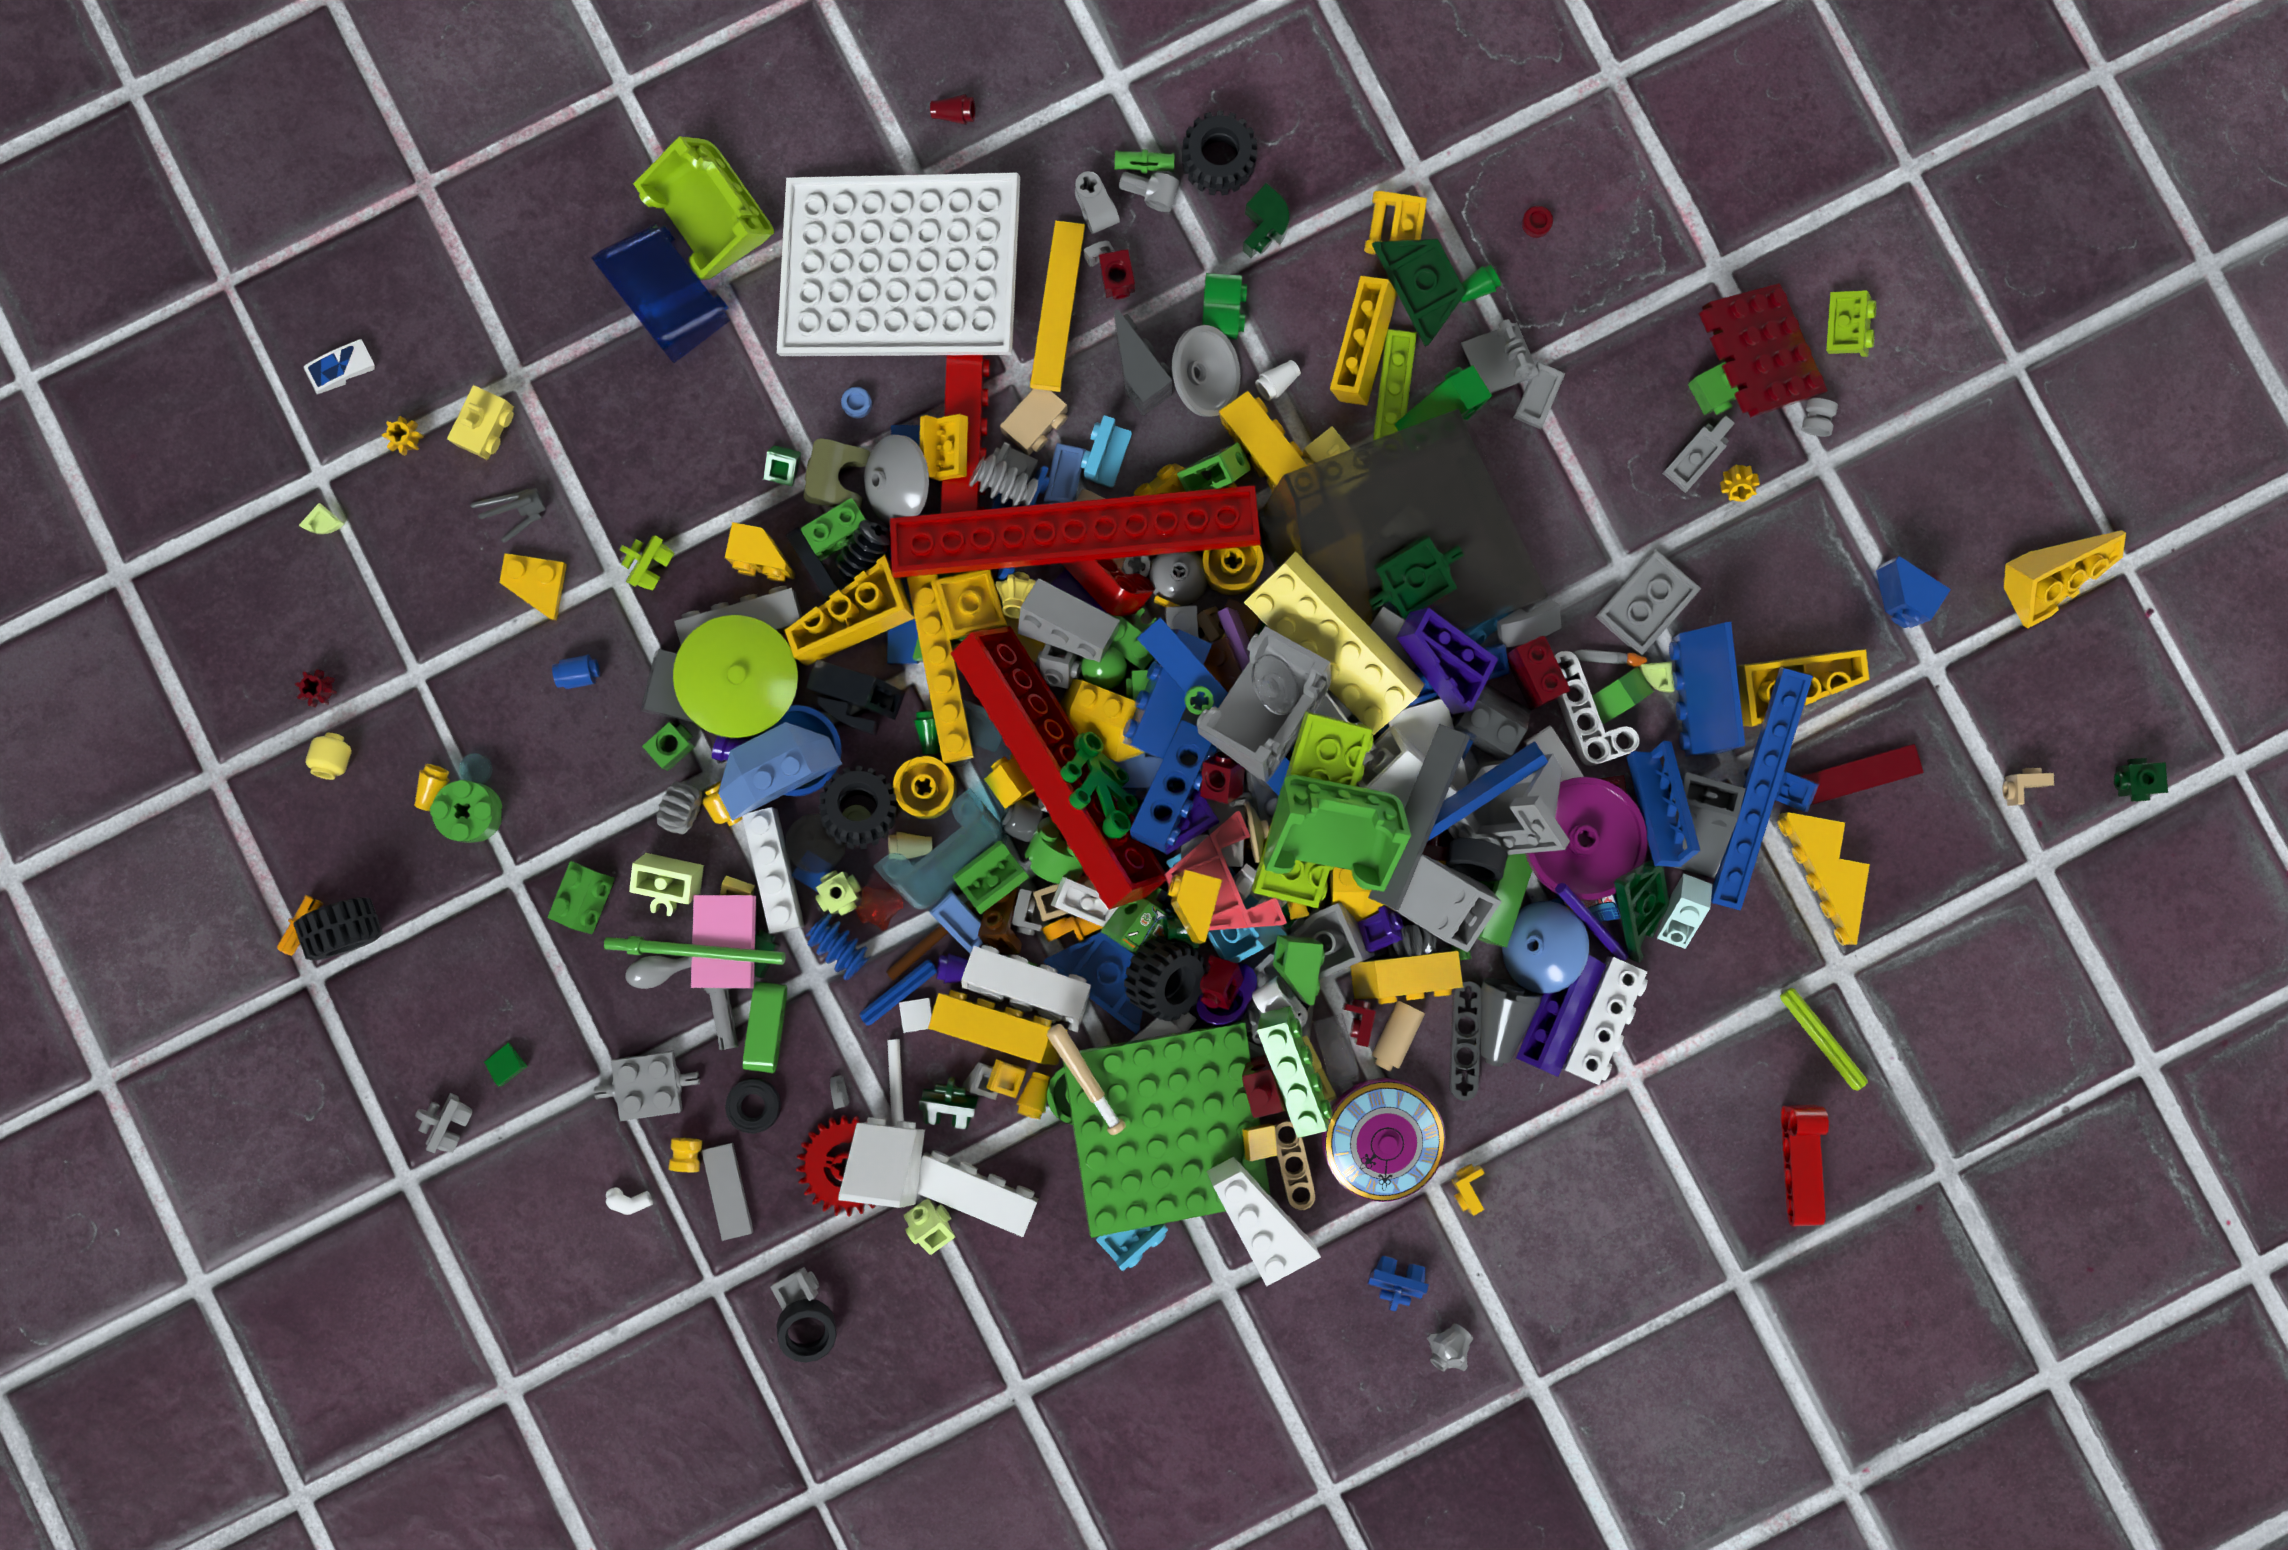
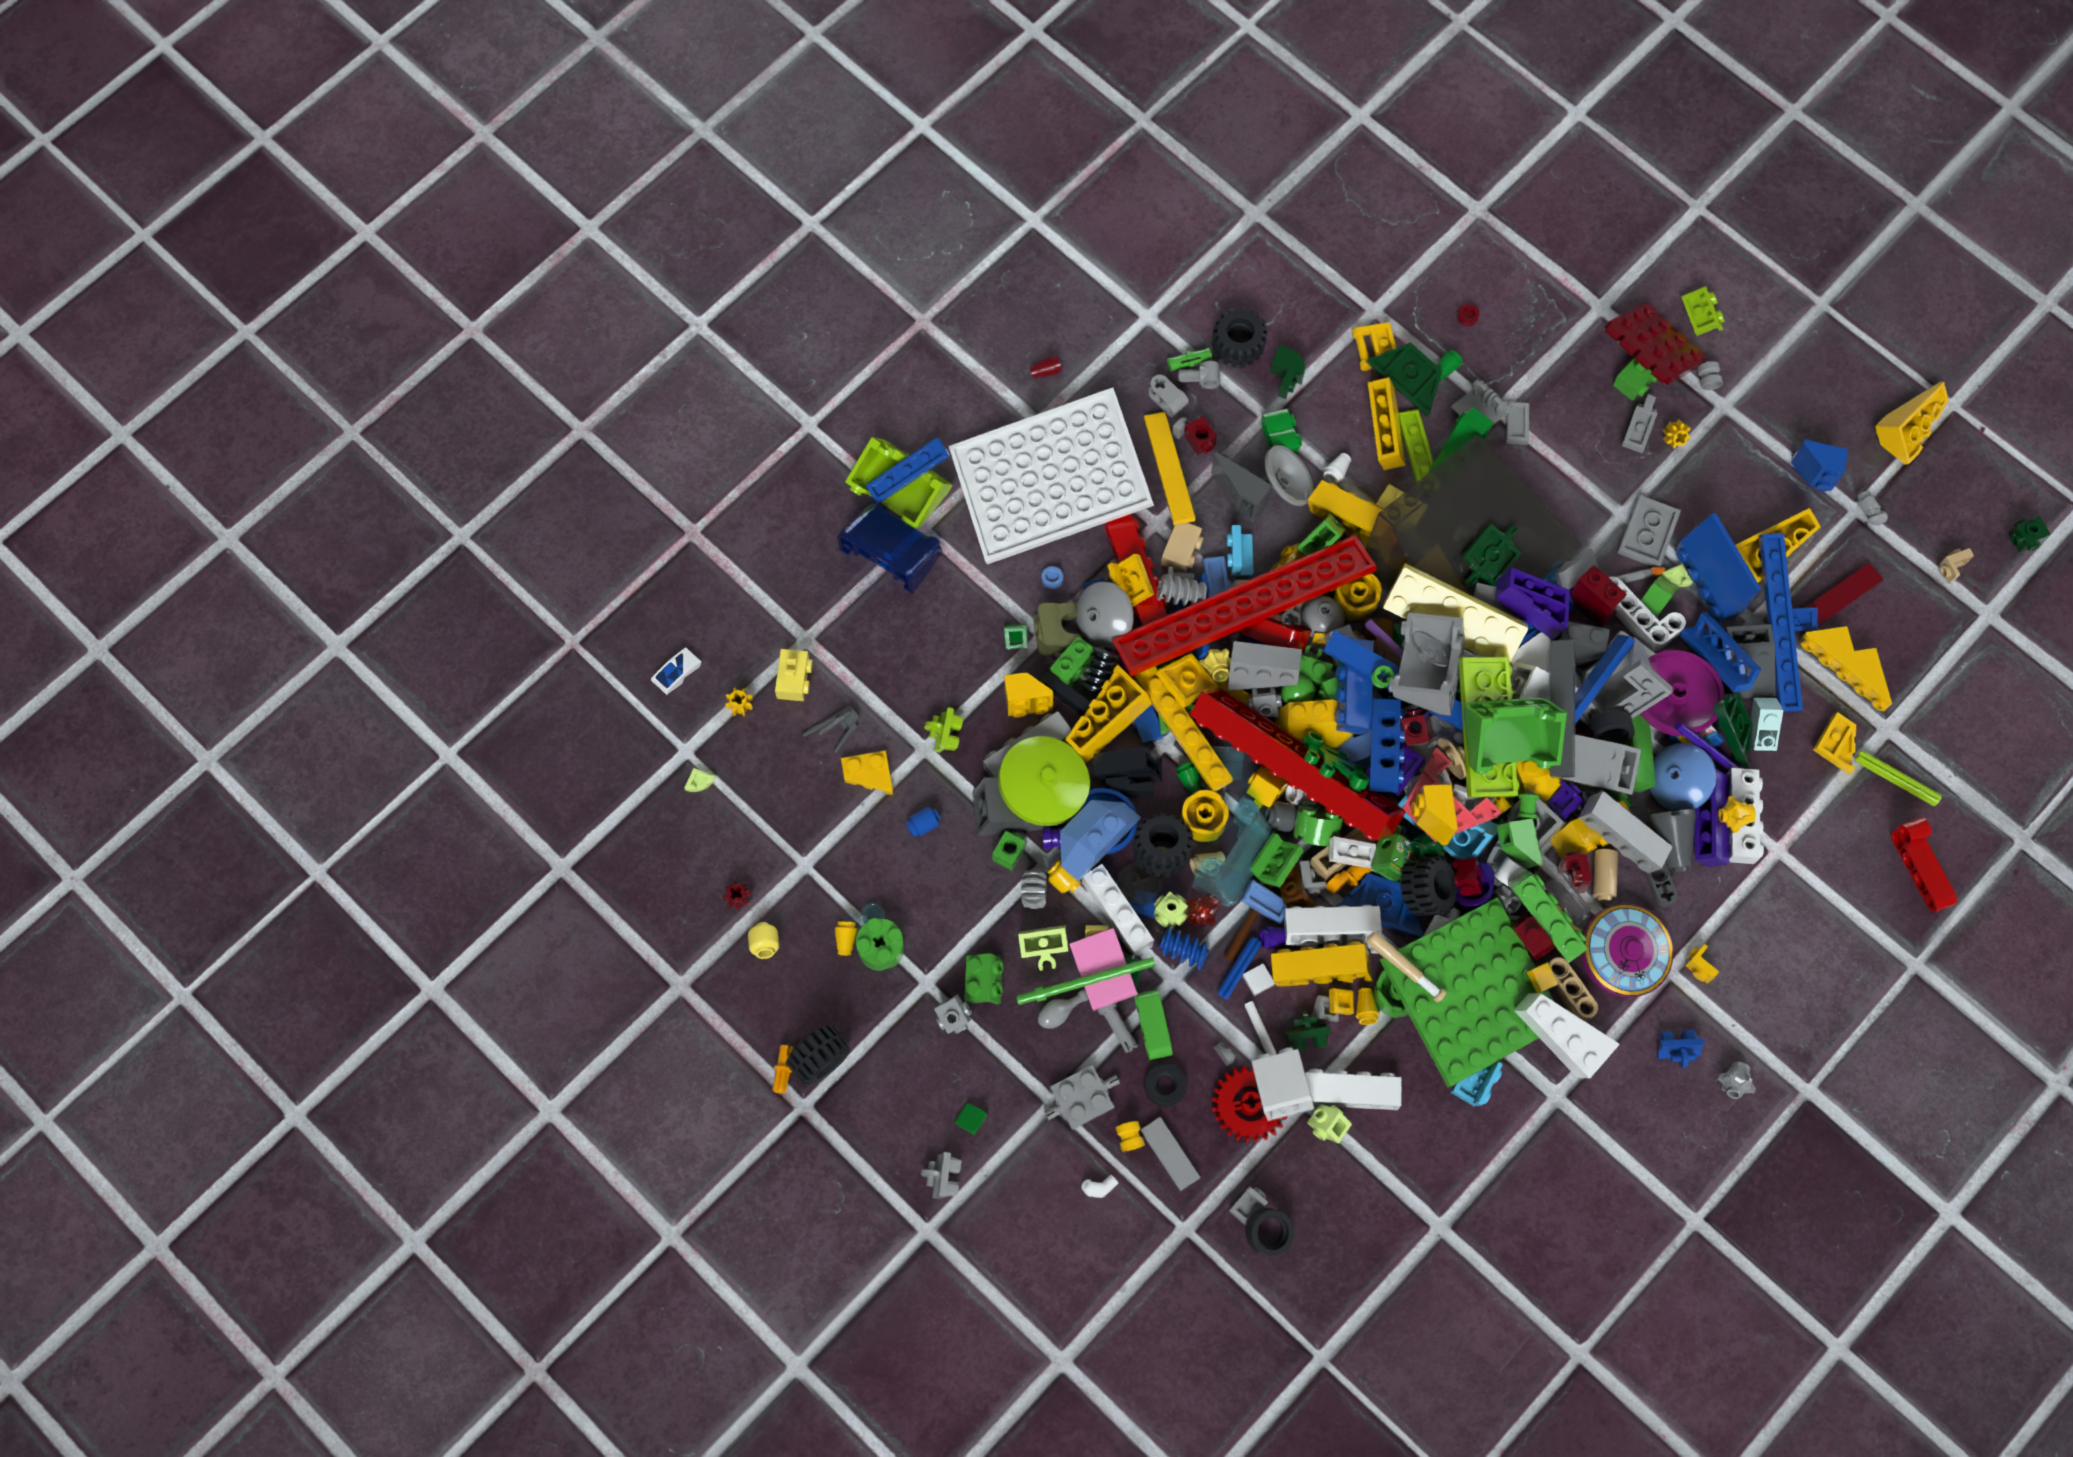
camera: 20 degrees left, 15 degrees down
none -> blue tile [866,437,950,504]
none -> light grey brick [934,994,972,1034]
none -> bright green bush [1516,794,1539,819]
none -> light grey brick [1579,791,1672,873]
none -> yellow rock [1718,796,1756,833]
none -> yellow wing [1813,712,1856,775]
none -> light grey arm [1857,491,1888,526]

